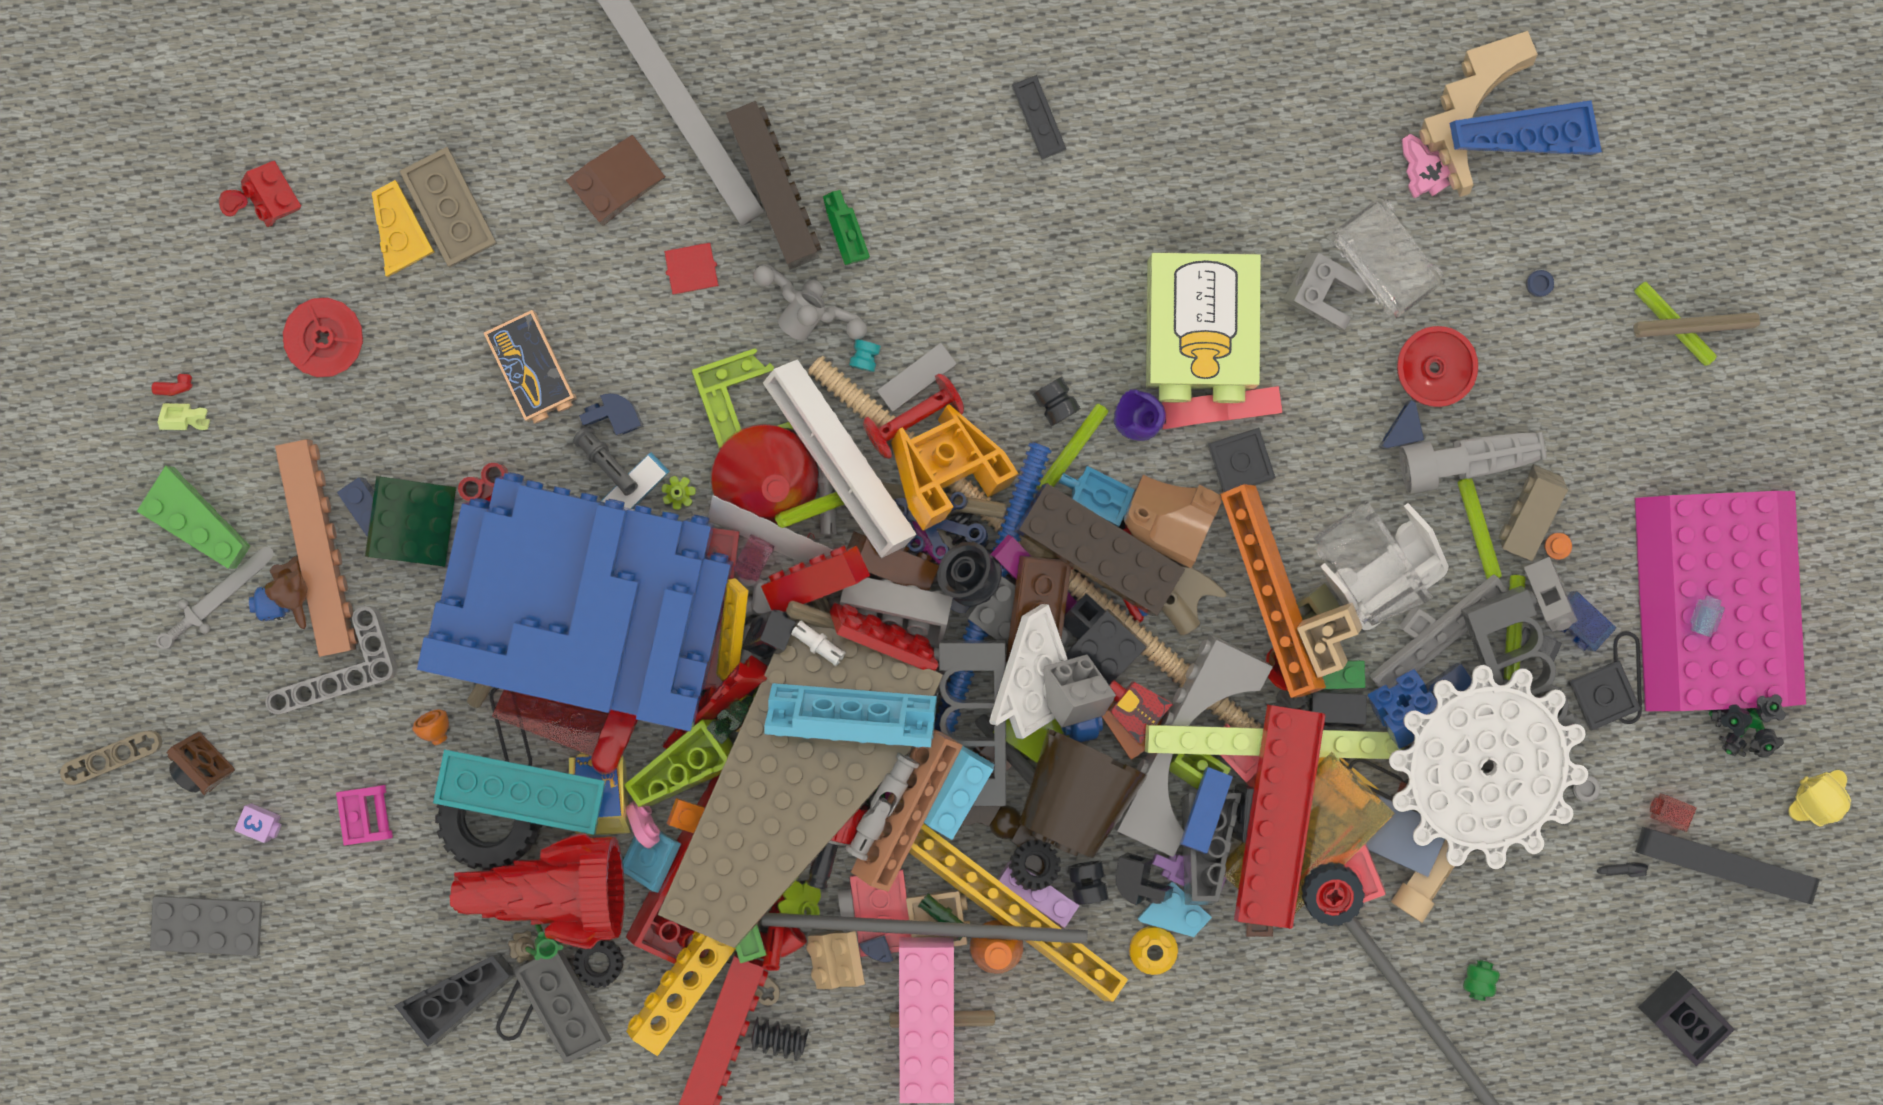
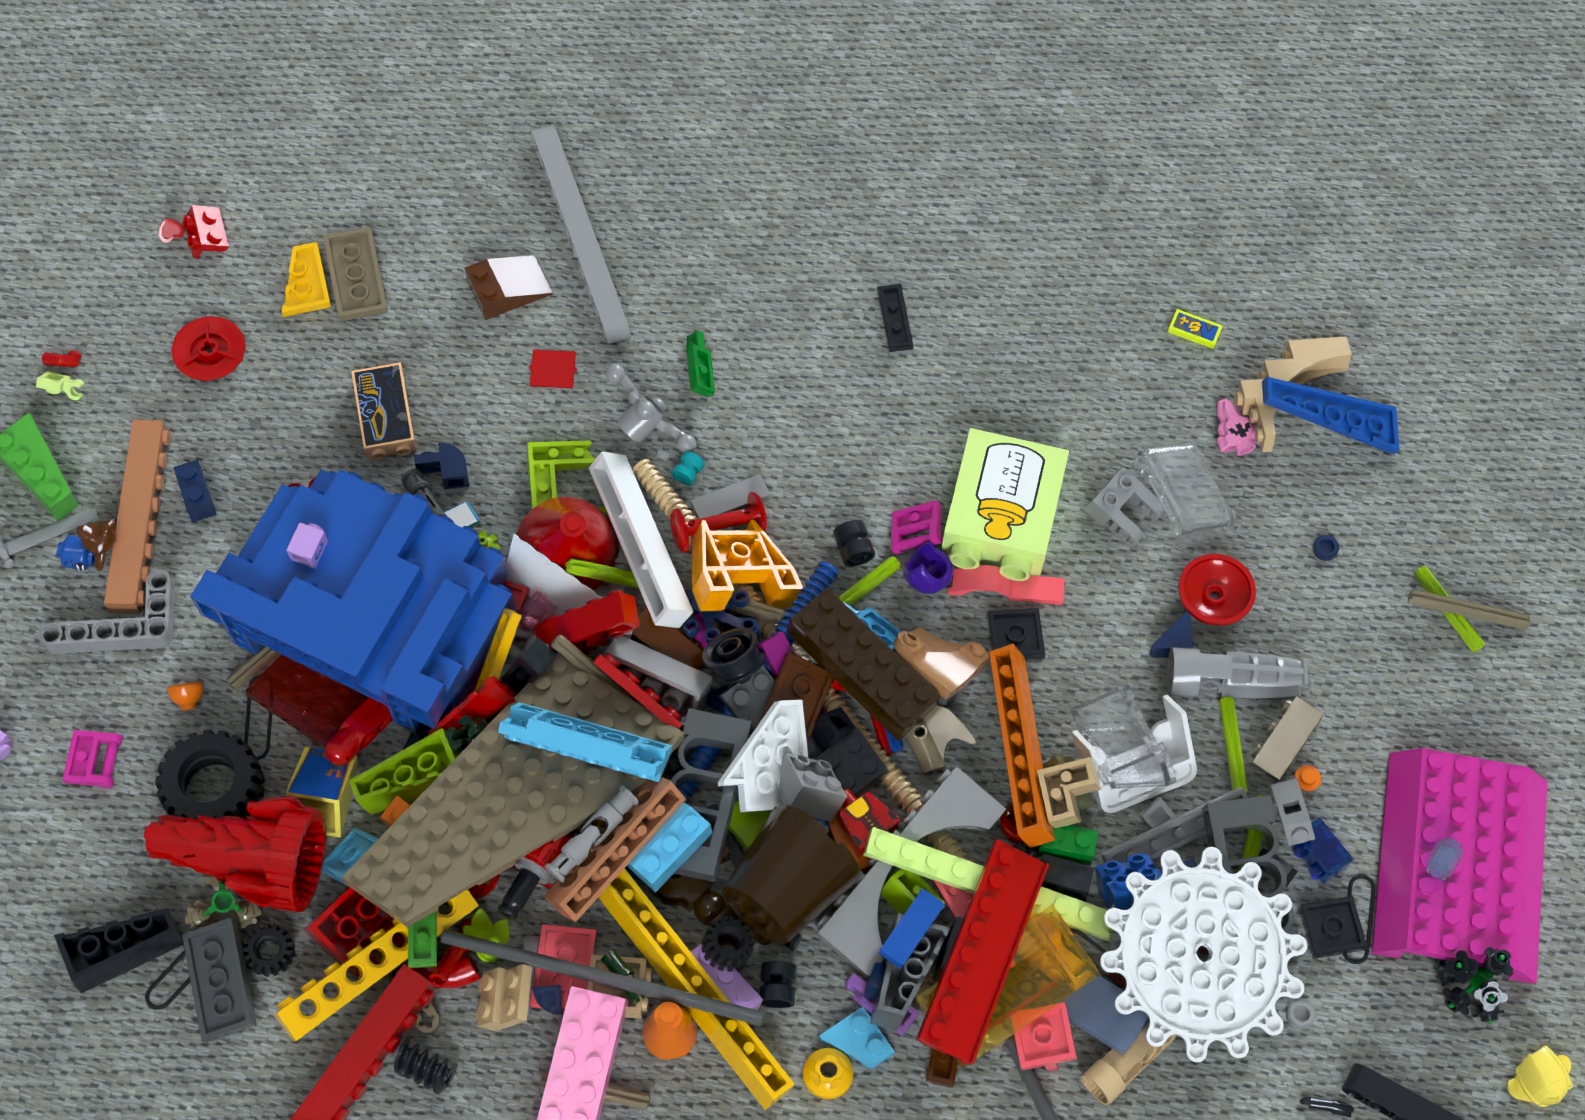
camera: 10 degrees right, 25 degrees down
dark green plate [365,476,456,567] -> none
teal plate [433,749,606,835] -> none
bright pink plate [626,801,660,848] -> none
dark brown brick [726,101,822,270] -> none
white pin [791,620,846,667] -> none
black brick [1116,852,1174,905] -> none
black wheel [1301,862,1365,926] -> none
clear red brick [1650,793,1697,832] -> none
none -> lavender brick [286,523,328,569]
none -> dark blue tile [863,962,885,1001]
none -> dark pink plate [891,500,943,555]
none -> tile [1168,309,1223,349]

